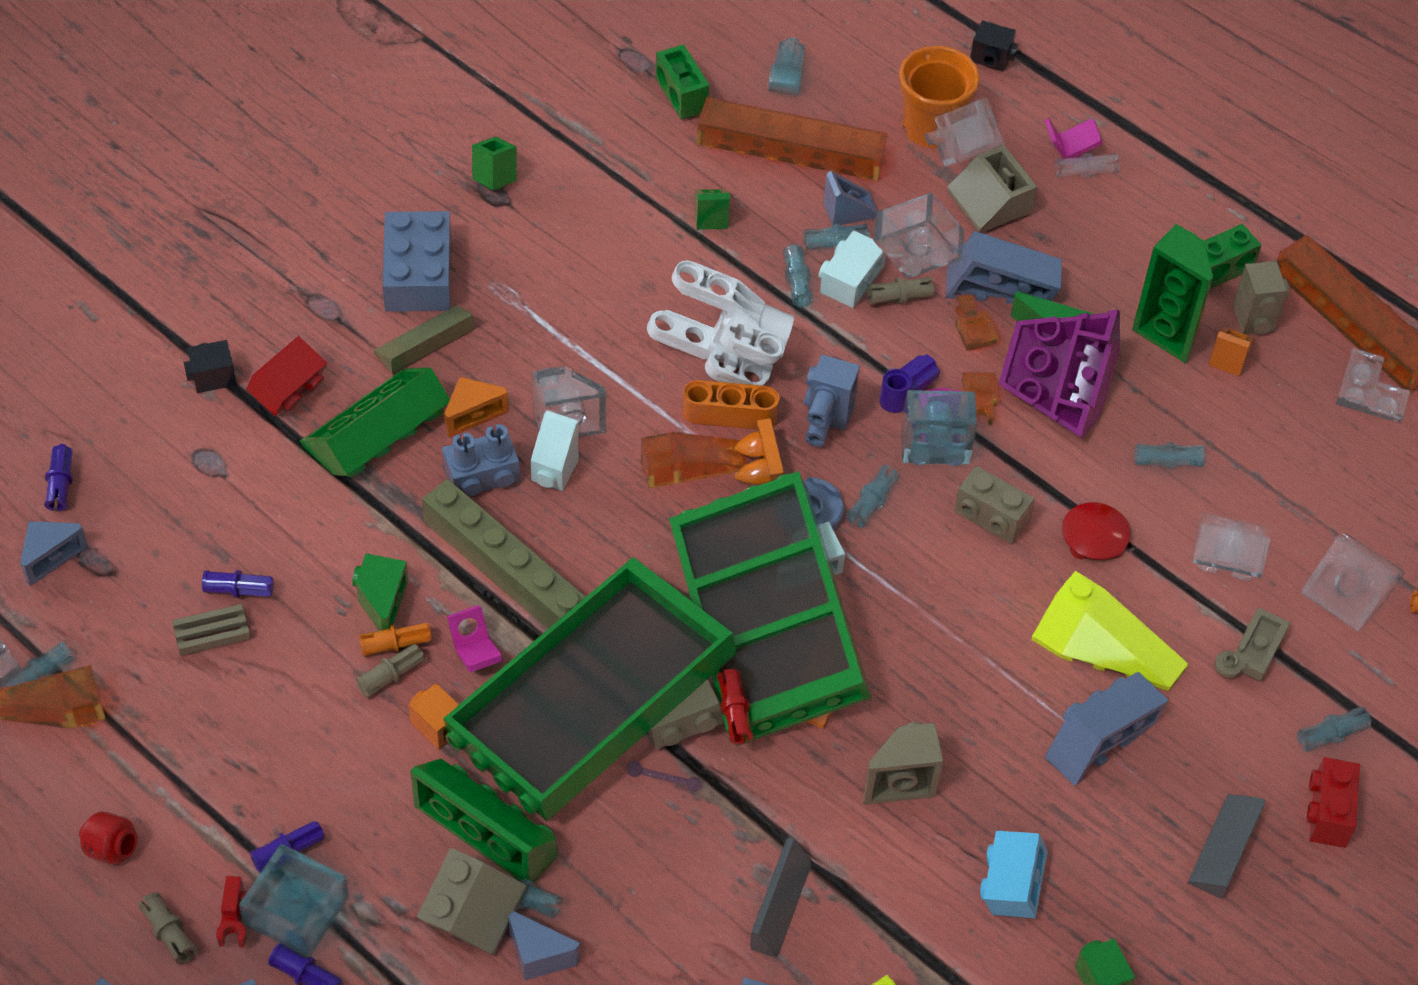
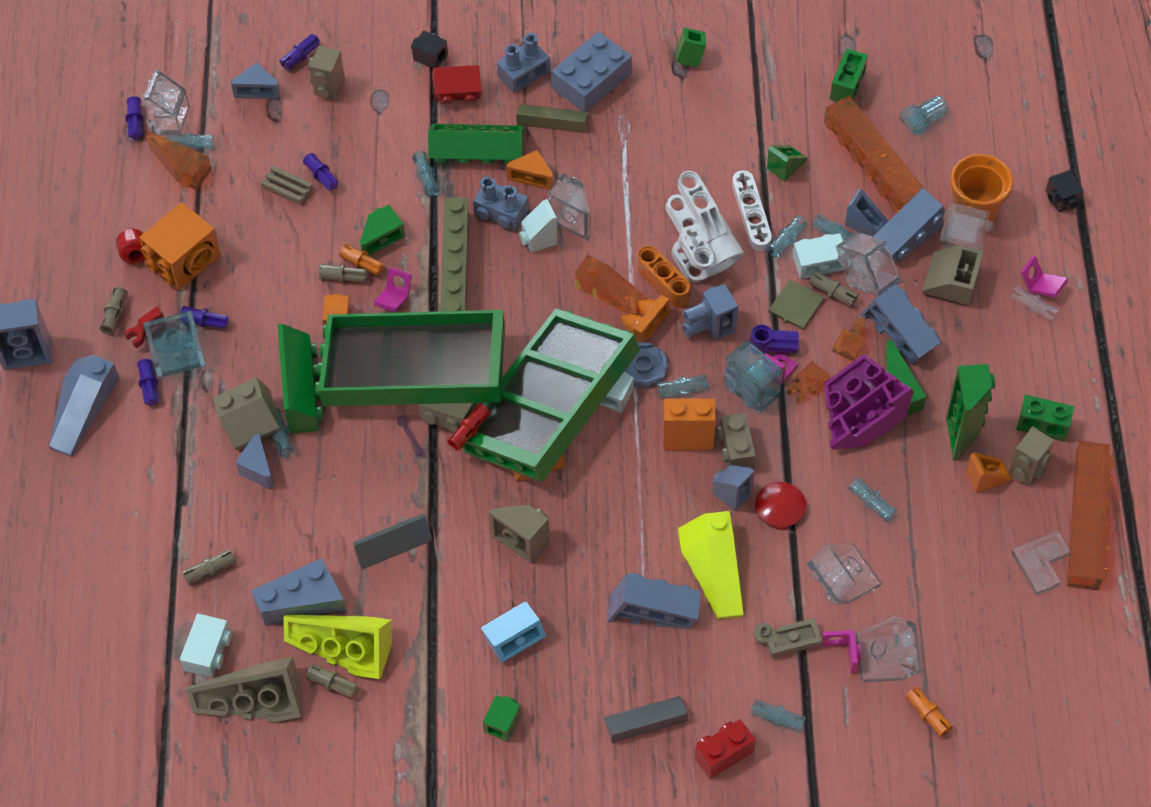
camera: 50 degrees right, 5 degrees up
none -> orange brick [139,202,221,291]
none -> dark tan brick [308,46,345,100]
none -> clear light blue pin [412,151,440,197]
none -> sand blue brick [497,33,550,94]
none -> orange slope [663,399,715,450]
none -> sand blue slope [712,465,754,511]
none -> white beam [732,170,772,252]
none -> olive piece [768,280,824,330]
none -> dark pink bracket [821,630,861,673]
none -> sand blue wedge [872,188,949,264]

